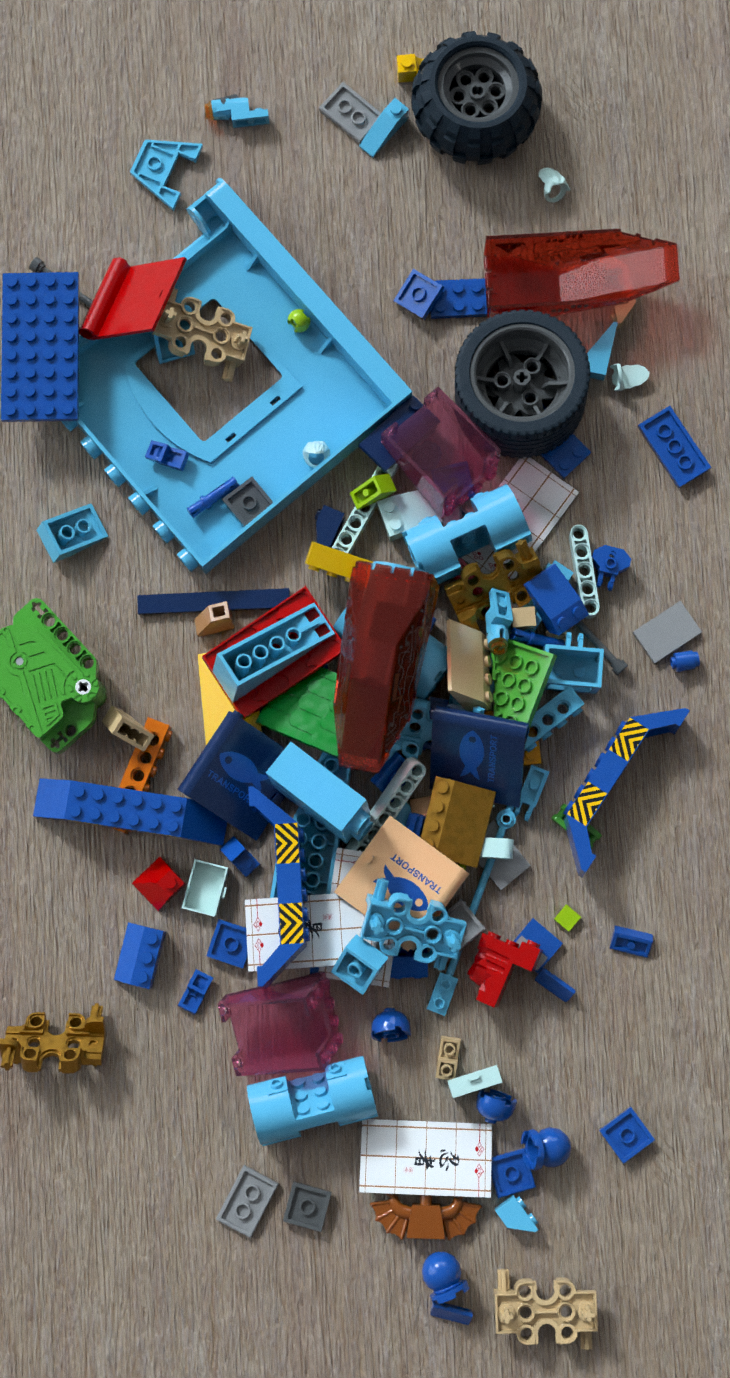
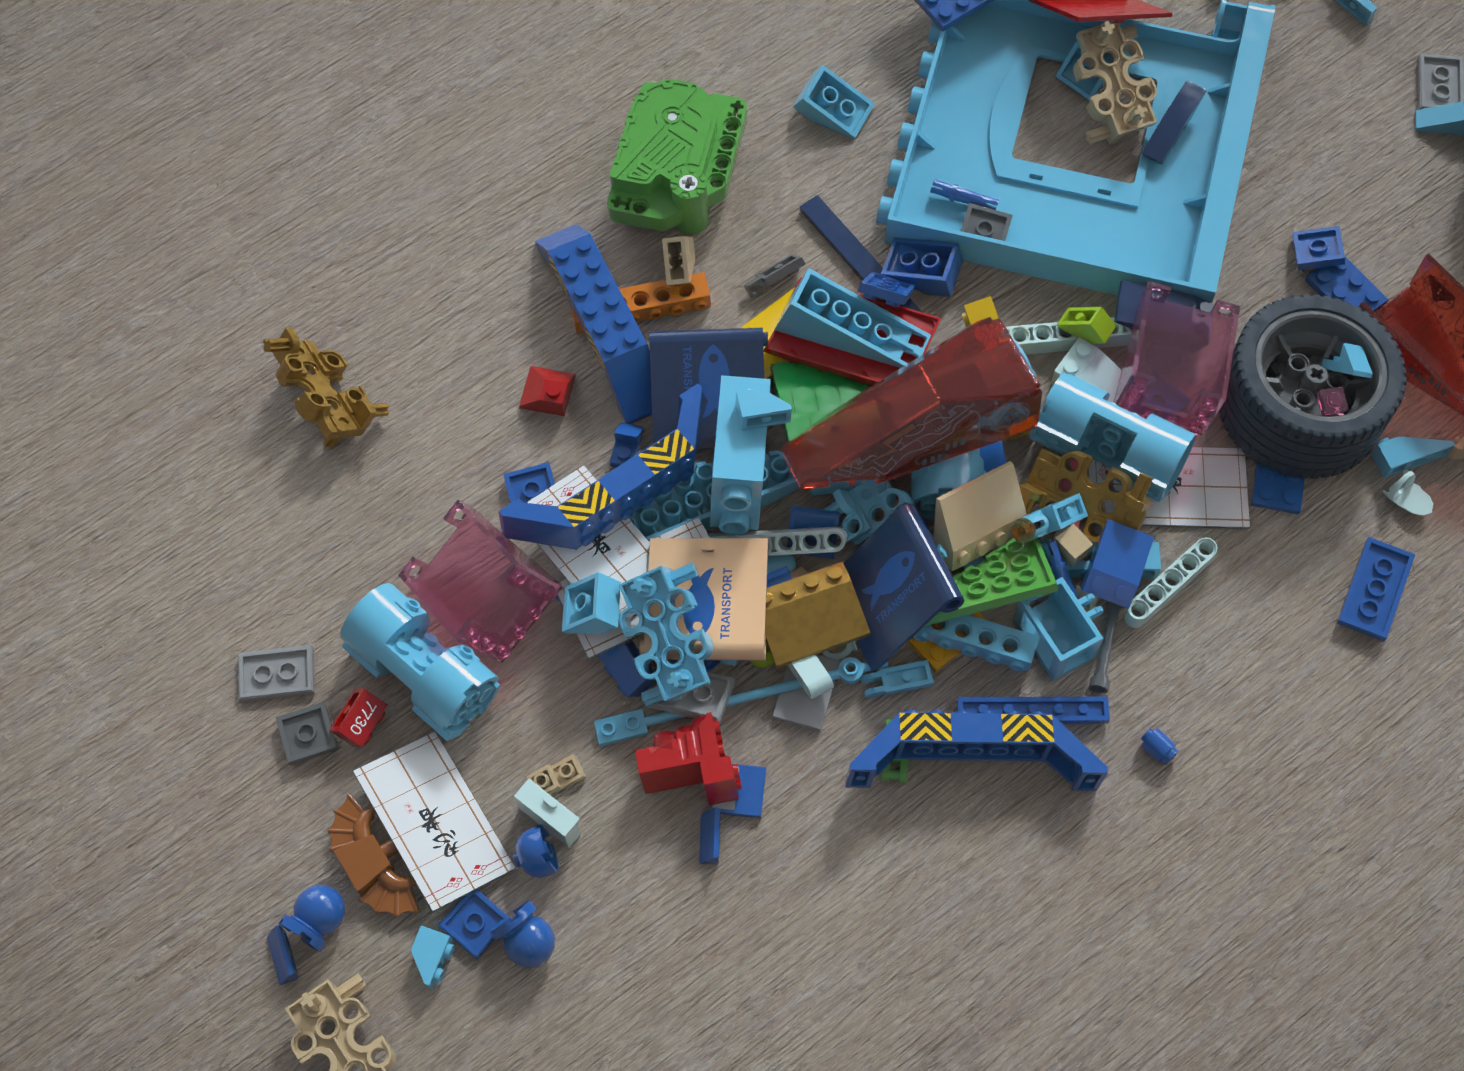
camera: 55 degrees right, 15 degrees down
blue slope [114,922,166,989] -> none
blue slope [145,440,189,471] -> none
blue slope [178,969,213,1015] -> none
light aqua container [182,859,230,917] -> none
medium nougat slope [194,601,235,637] -> none
lime piece [287,309,311,333] -> none
light aqua piece [303,441,330,468] -> none
dark blue slope [315,505,345,548] -> none
blue cylinder [371,1008,411,1042] -> none
lime tile [553,904,581,932] -> none
blue hinge [592,545,631,591] -> none
blue plate [599,1107,655,1164] -> none
blue slope [610,926,653,958] -> none
light grey tile [633,601,702,664] -> none
none -> red brick [329,688,388,747]
none -> medium azure slope [735,388,792,430]
none -> dark grey hinge [744,254,805,298]
none -> blue plate [858,272,916,307]
none -> blue slope [881,237,964,297]
none -> blue plate [957,696,1110,724]
none -> dark blue slope [1142,81,1207,165]
none -> clear pink plate [1316,387,1349,416]
none -> medium azure slope [1322,343,1373,378]

